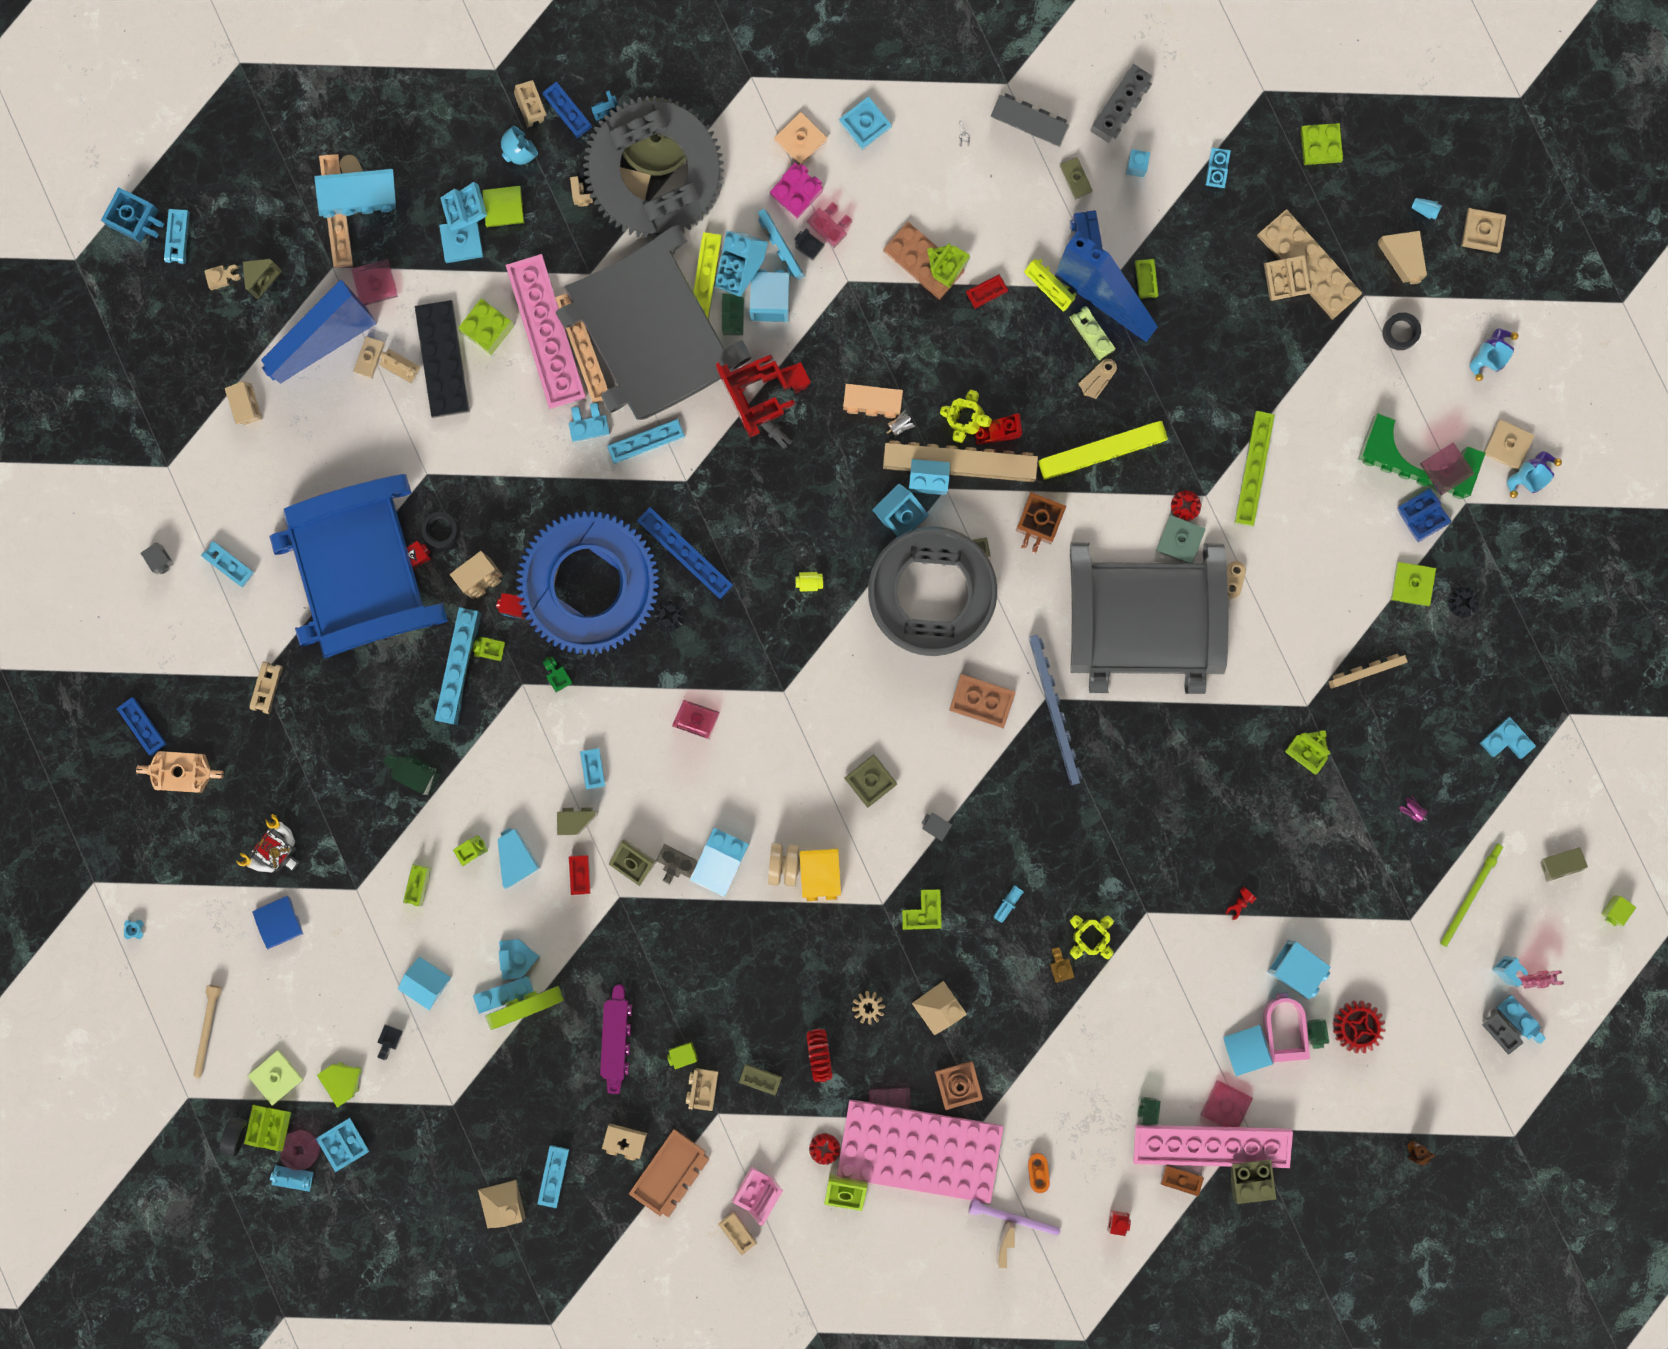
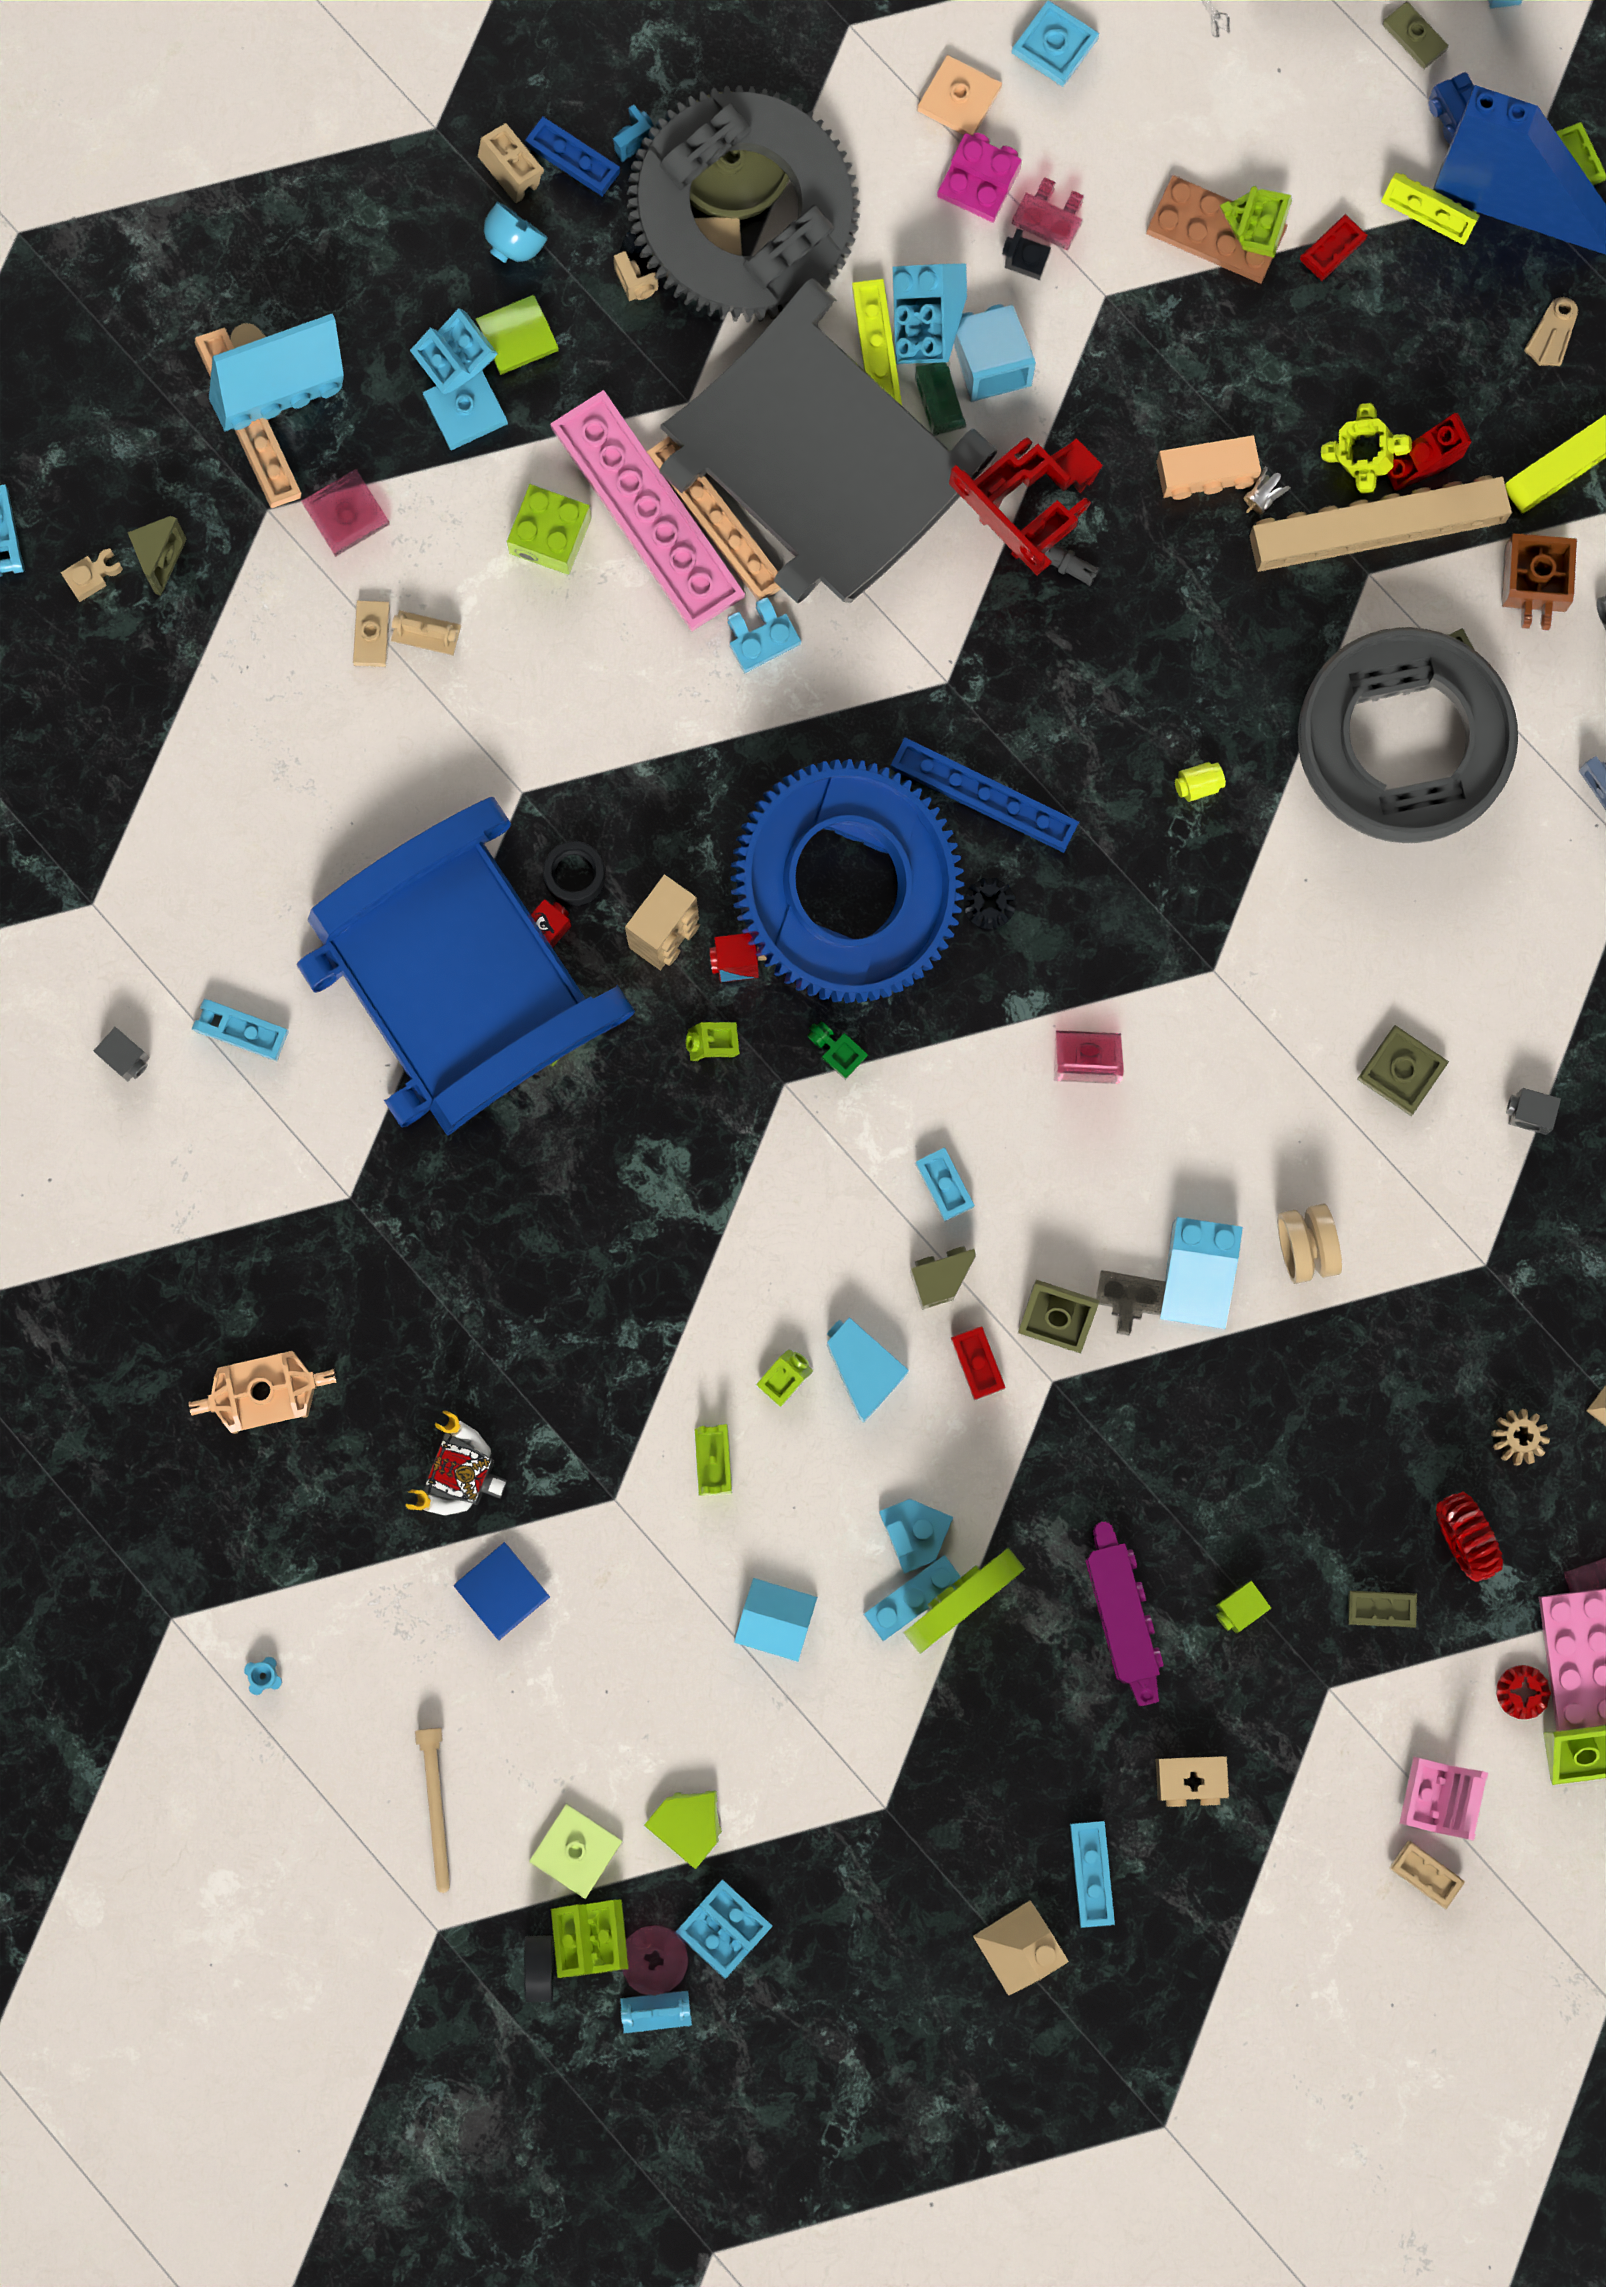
camera: 20 degrees left, 5 degrees down
blue plate [116,697,167,755] -> none
tan hinge [225,381,263,425] -> none
tan plate [250,661,283,714] -> none
blue slope [261,280,377,384] -> none
black plate [377,1024,404,1060] -> none
clear green hinge [384,755,441,795] -> none
black plate [414,300,470,418] -> none
medium azure arch [435,607,481,725] -> none
medium azure tile [607,419,685,464] -> none
nougat hinge [629,1128,710,1217] -> none
tan bracket [686,1068,719,1111] -> none
medium azure plate [758,209,805,280] -> none
yellow slope [799,849,841,901] -> none
medium azure slope [872,484,929,537] -> none
lime plate [902,889,942,930] -> none
medium azure slope [909,459,950,495] -> none
nougat plate [949,674,1016,729] -> none
yellowish green plate [1070,306,1116,361] -> none

